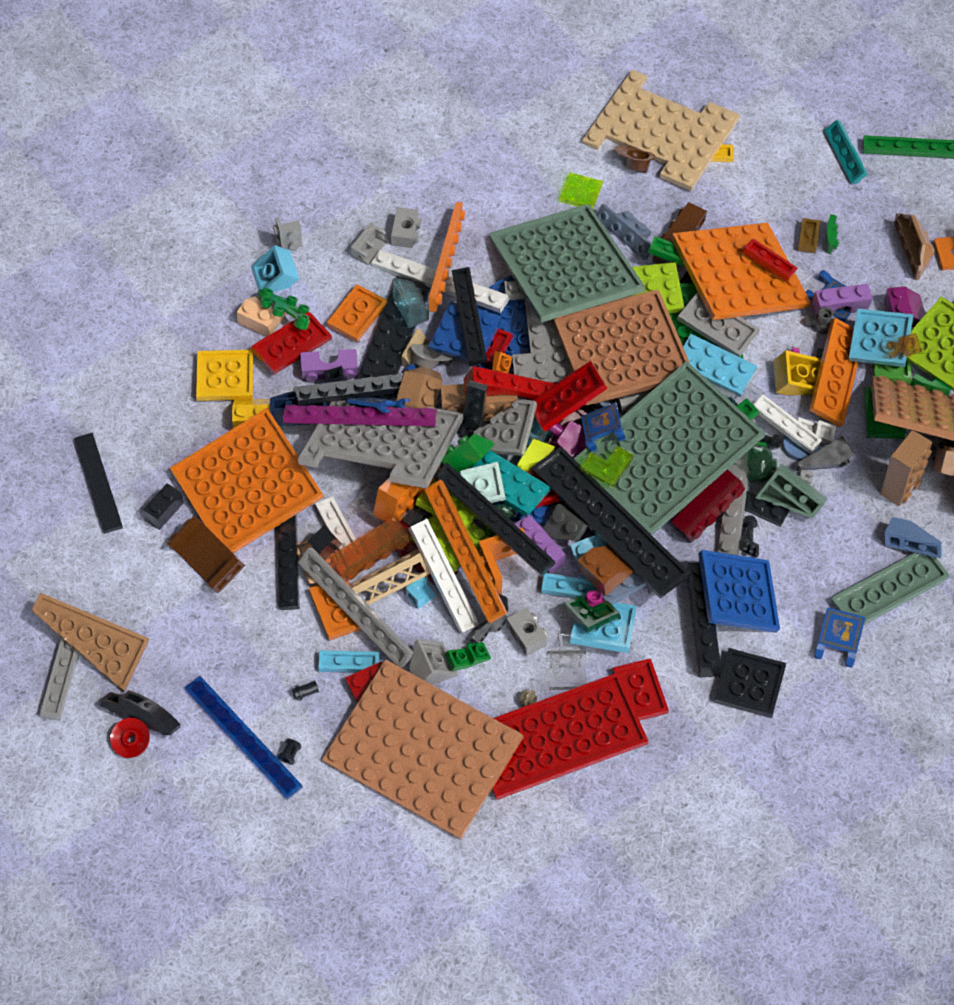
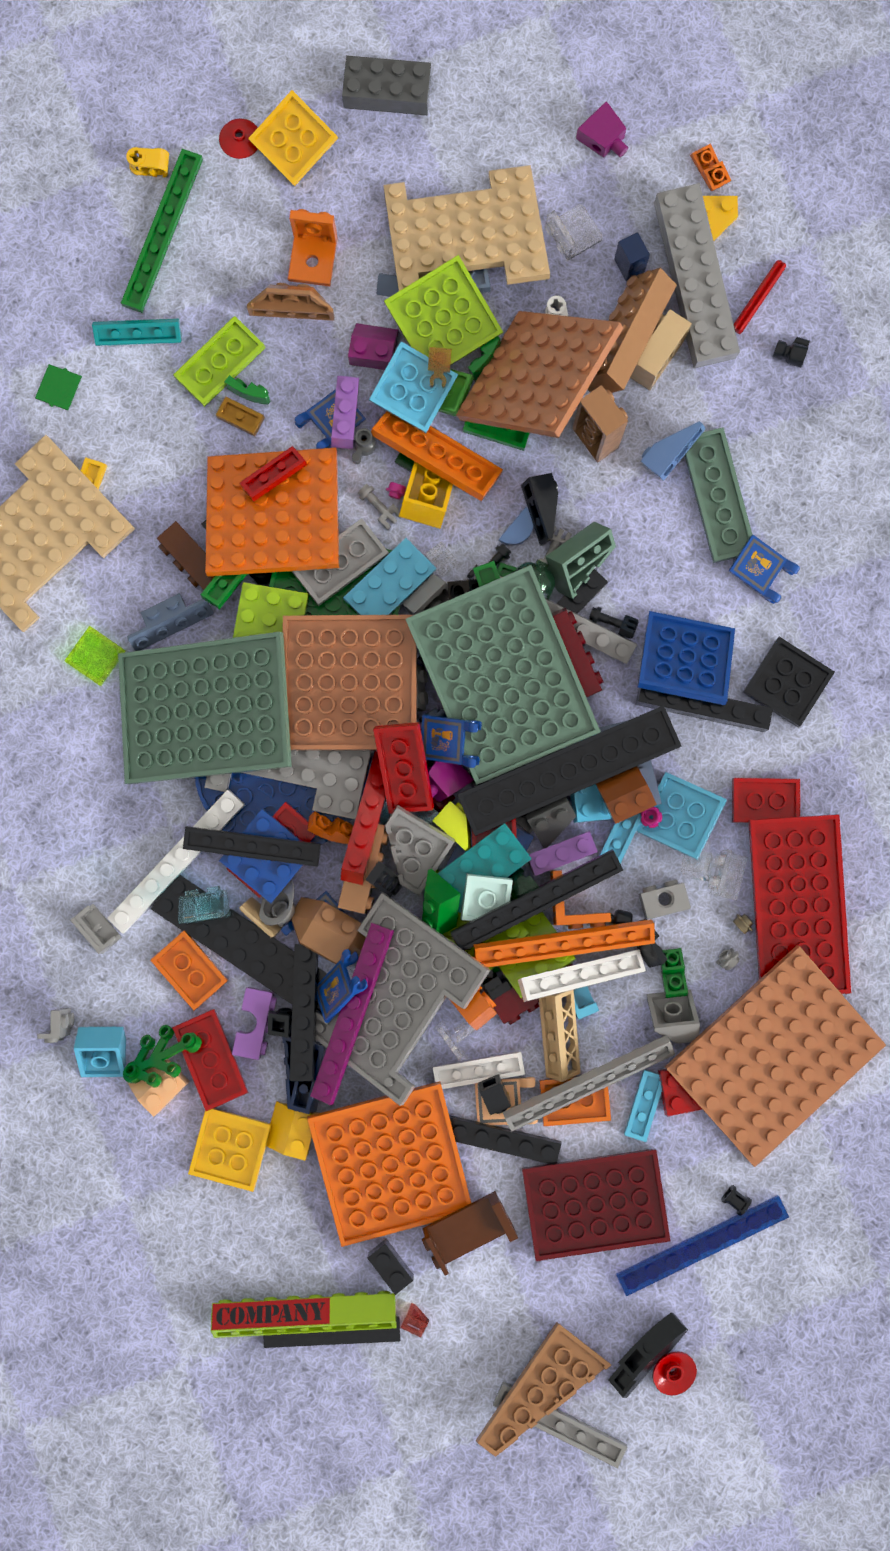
camera: 70 degrees left, 25 degrees up
black pin [292,680,319,700] -> none
clear orange brick [329,516,409,581] -> none
light grey brick [391,207,421,248] -> none
orange plate [429,202,466,312] -> none
dark green plate [564,596,619,633] -> none
clear neon green plate [580,445,634,488] -> none
reddish brown piece [614,145,656,173] -> none
white tile [753,394,822,454] -> none
white slope [797,417,836,443] -> none
none -> green piece [35,364,82,411]
none -> lime plate [173,316,266,407]
none -> brick [211,1291,397,1338]
none -> light grey hinge [358,484,401,530]
none -> clear red slope [400,1303,429,1337]
none -> dark red plate [522,1148,671,1261]
none -> light grey plate [716,948,739,970]

